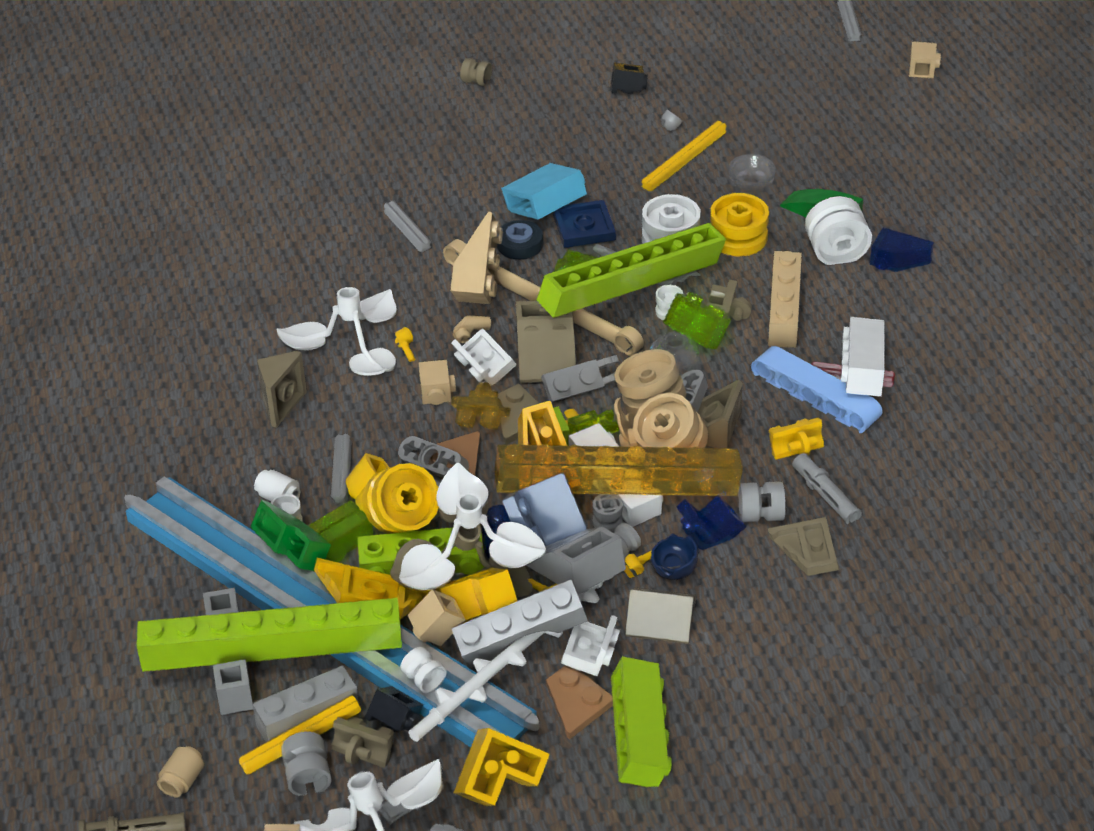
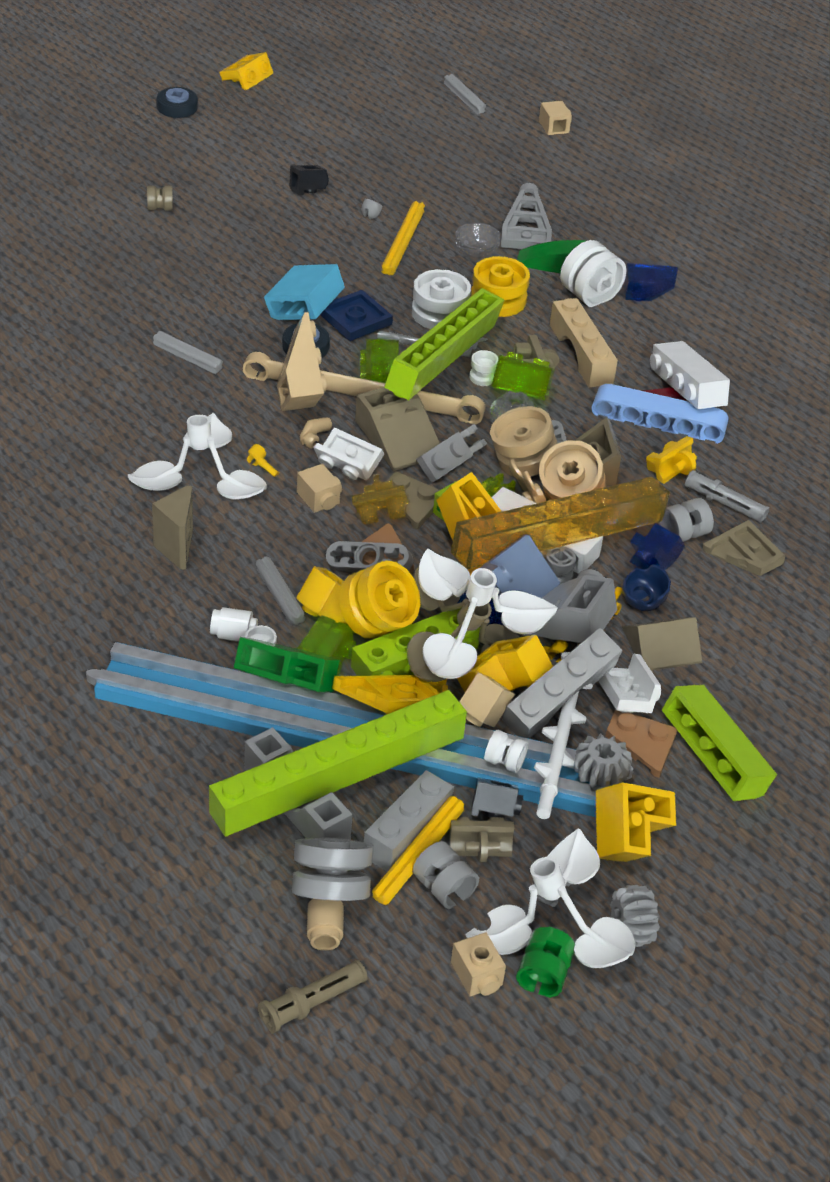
camera: 30 degrees left, 0 degrees up
none -> light grey wheel [292,838,373,901]
none -> light grey plate [501,183,552,249]
none -> light grey gear [574,733,632,789]

